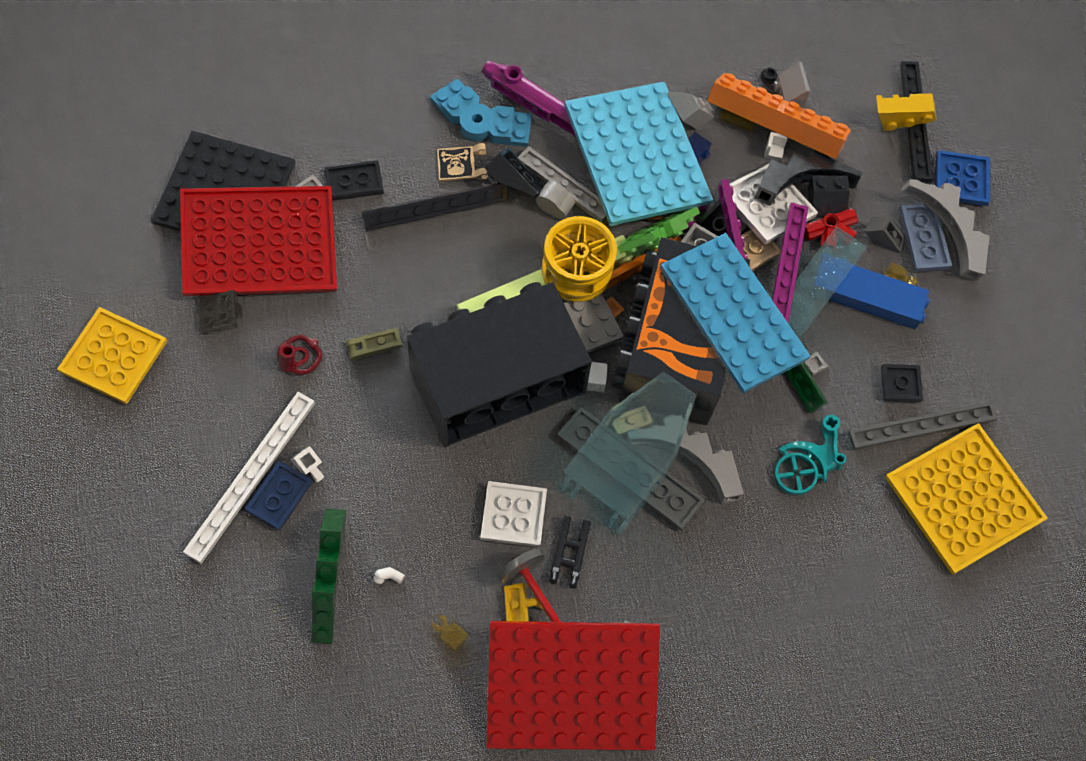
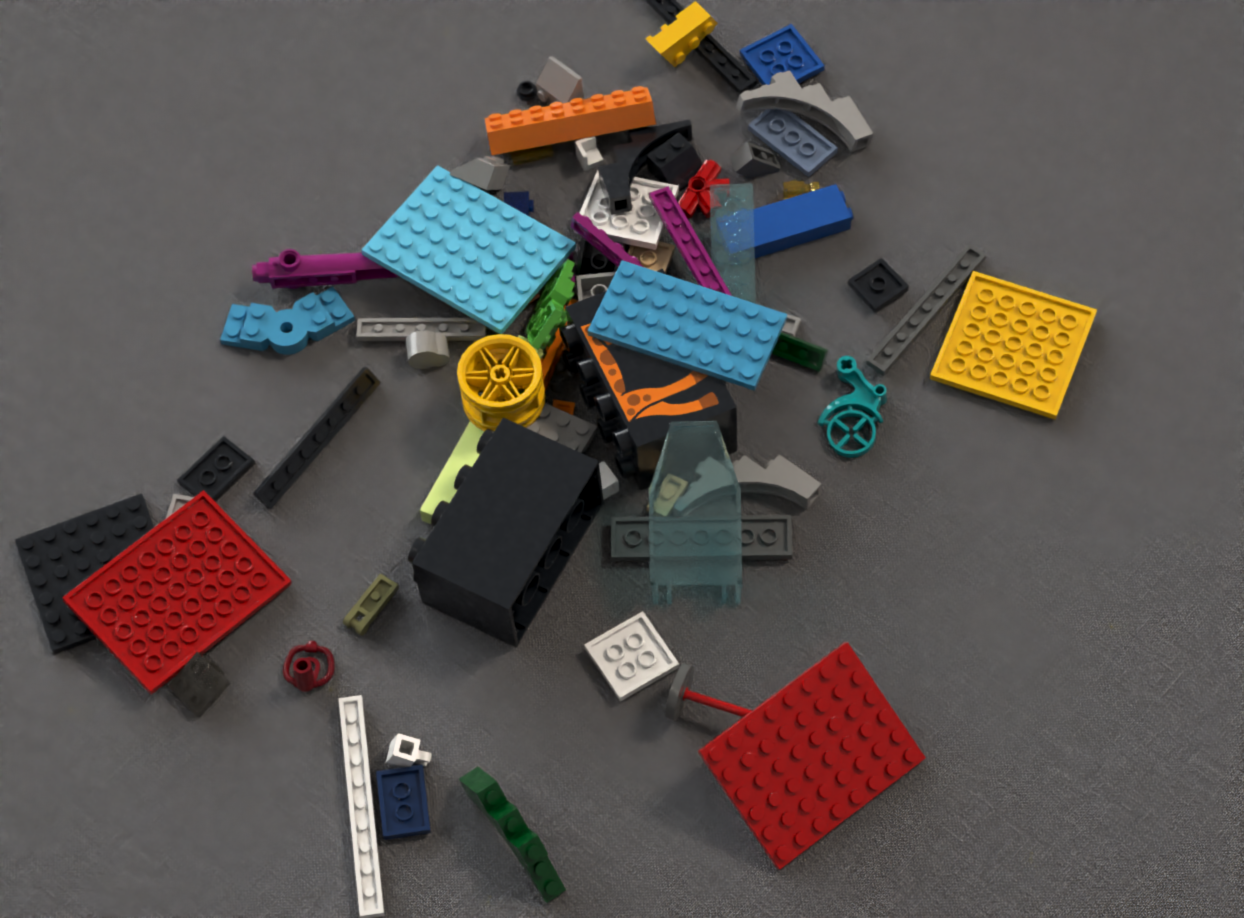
camera: 25 degrees left, 5 degrees down
yellow plate [57,307,168,405] -> none
white arm [373,567,405,584] -> none
clear yellow plate [432,615,469,652] -> none
flag [437,143,488,182] -> none
black slope [485,148,544,196] -> none
yellow plate [504,583,544,621] -> none
black piece [549,515,591,589] -> none

